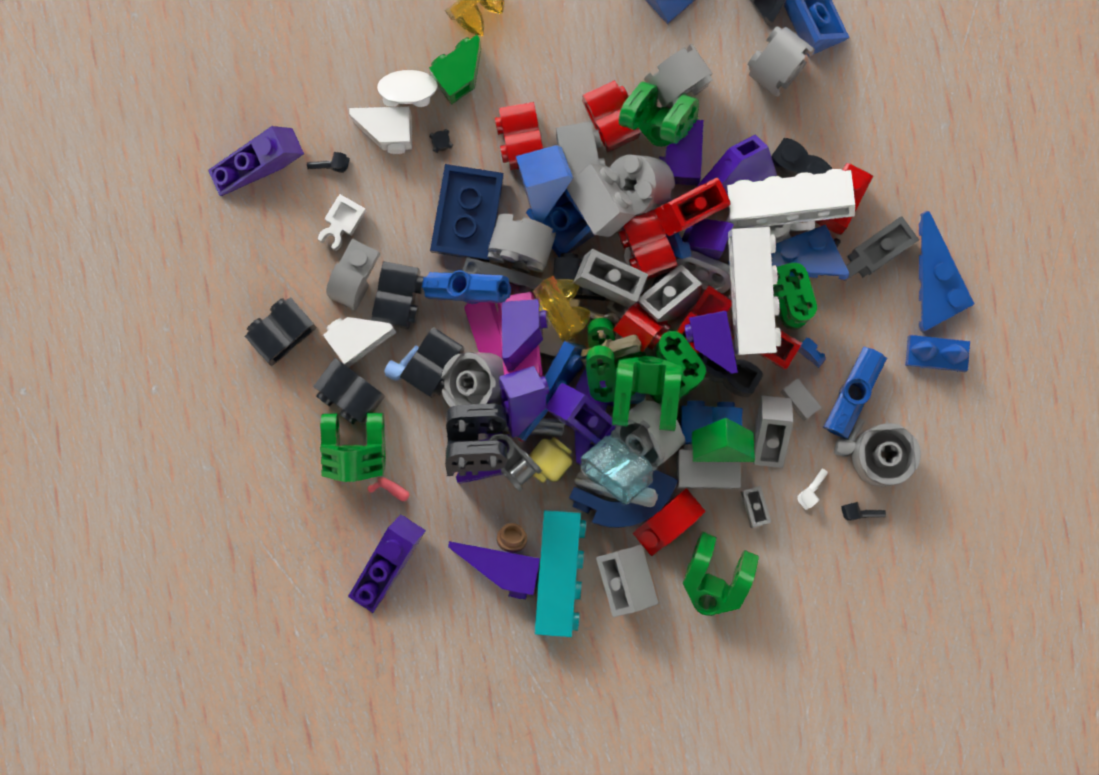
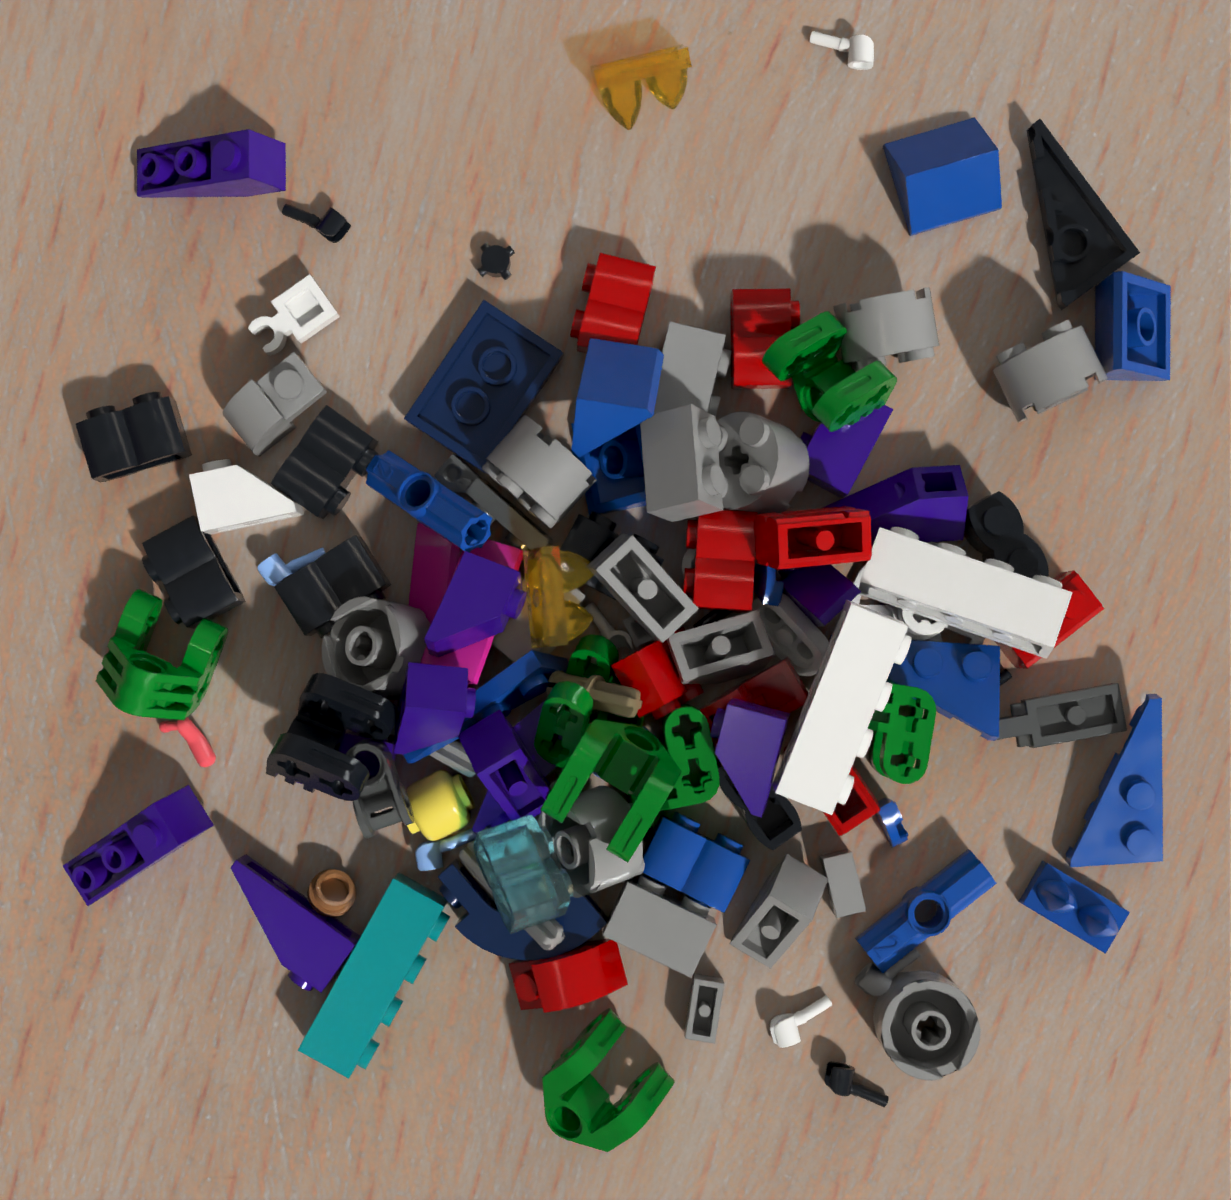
camera: 25 degrees right, 5 degrees up
white slope [349,106,412,154] -> none
white dish [378,70,437,107] -> none
green slope [429,34,482,105] -> none
light grey brick [596,544,659,617] -> none
green slope [691,418,755,462] -> none
none -> light blue hand [415,828,479,871]

